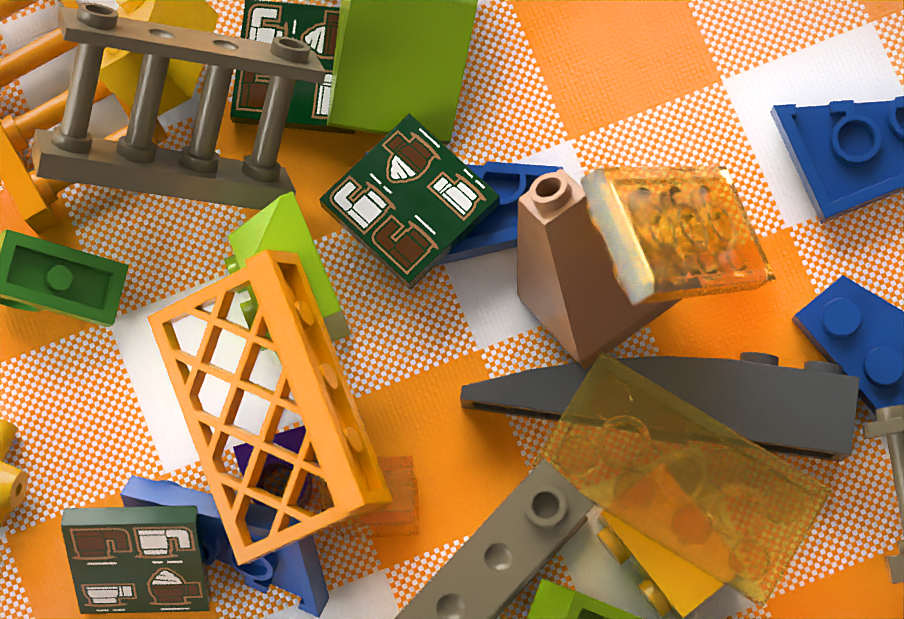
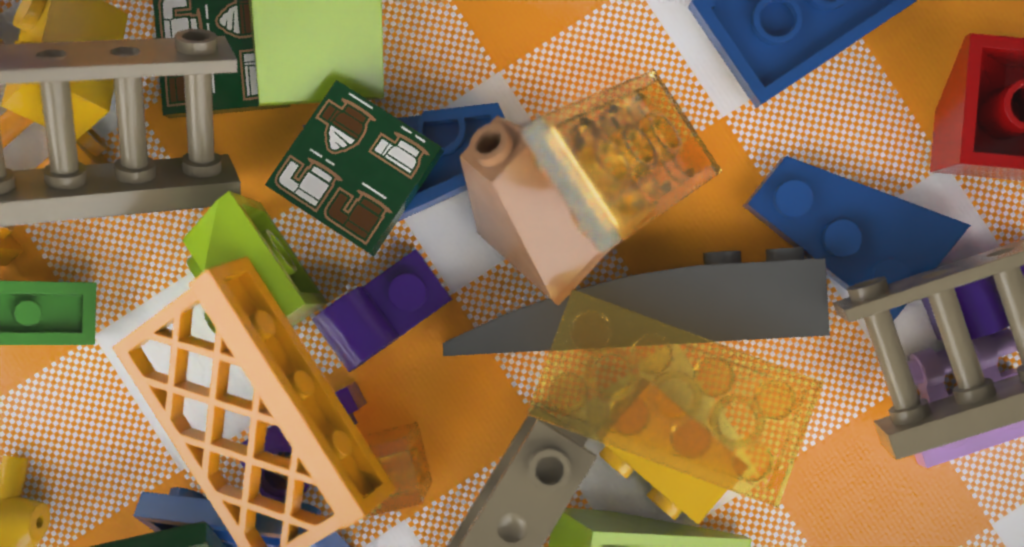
camera: 15 degrees left, 10 degrees up
none -> dark purple plate [312,249,453,372]

